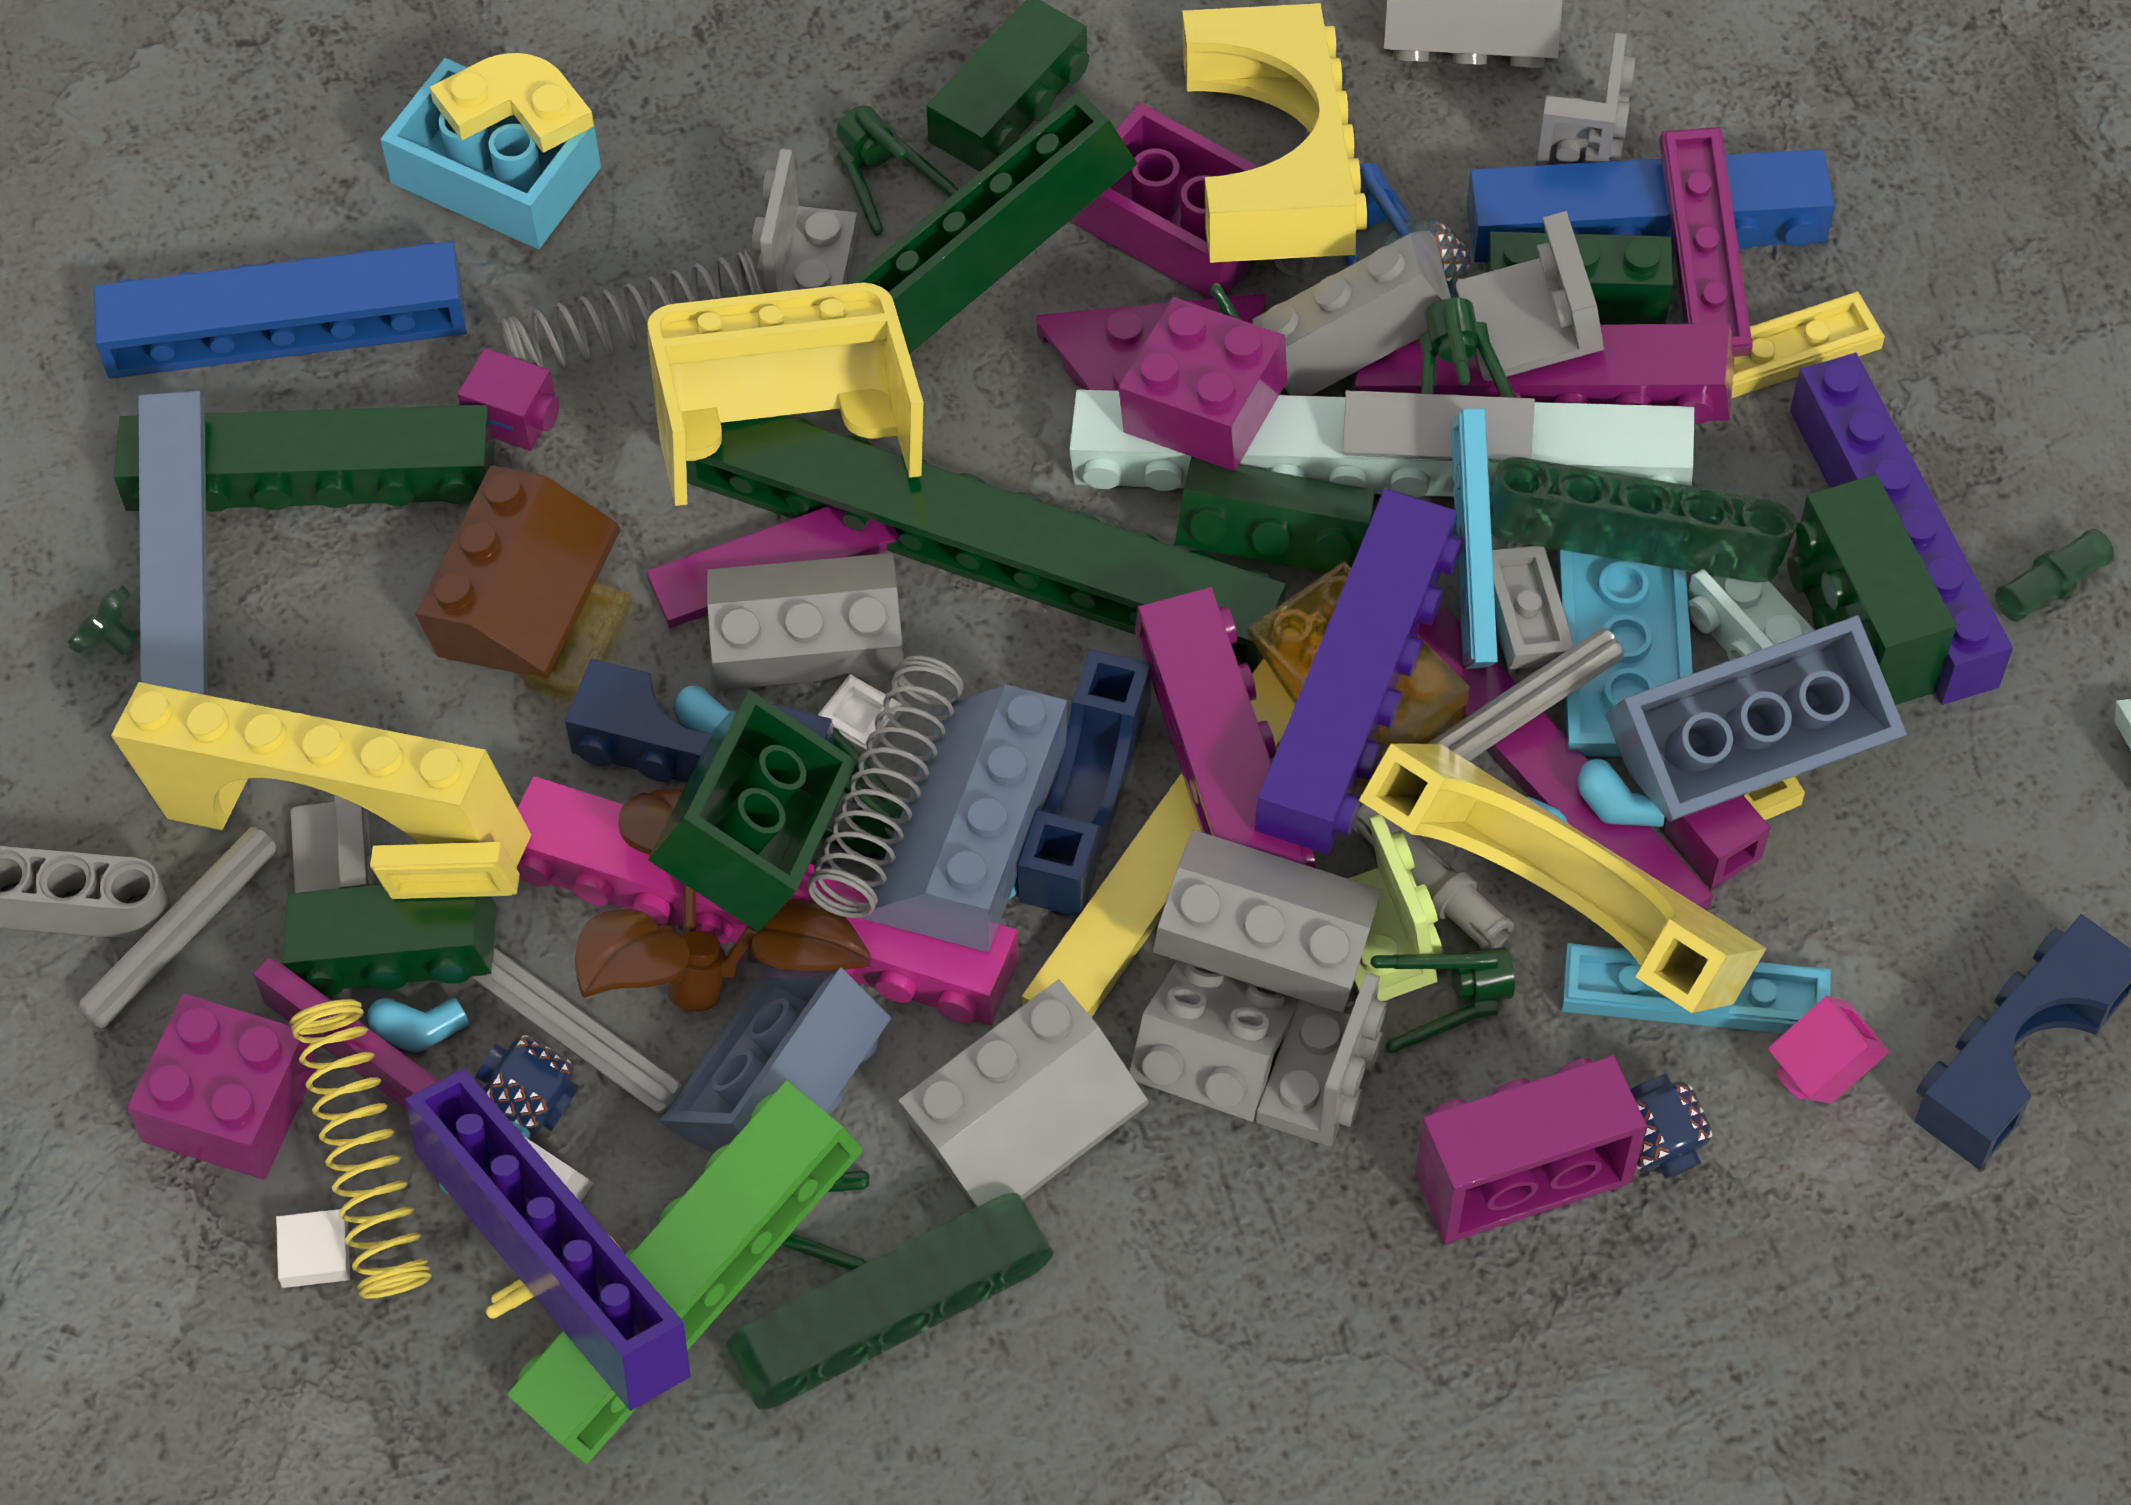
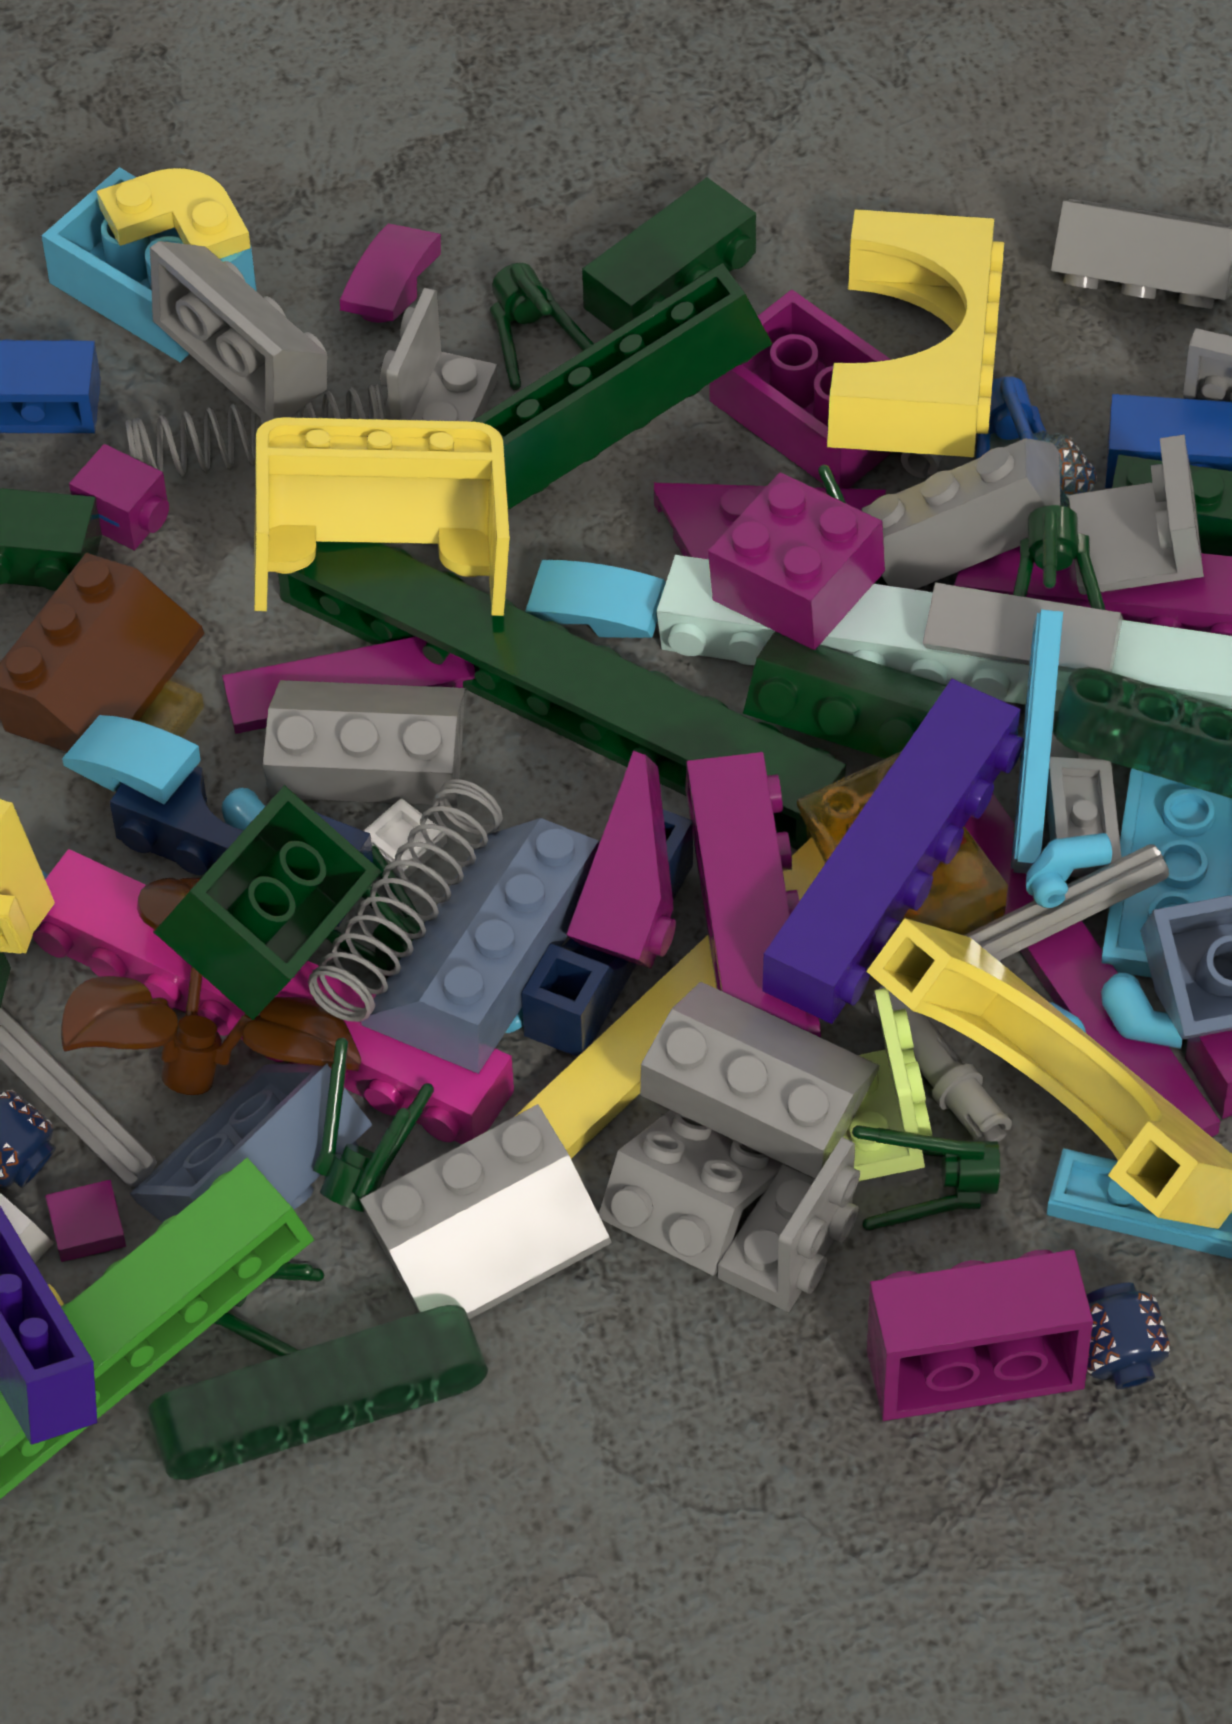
camera: 10 degrees right, 5 degrees down
none -> magenta tile [45,1179,127,1262]
none -> medium azure slope [62,715,201,804]
none -> light grey slope [150,241,328,422]
none -> dark green plant [313,1037,434,1212]
none -> magenta slope [340,223,441,323]
none -> medium azure slope [525,560,666,638]
none -> magenta slope [566,751,676,969]
none -> medium azure arm [1026,833,1112,908]

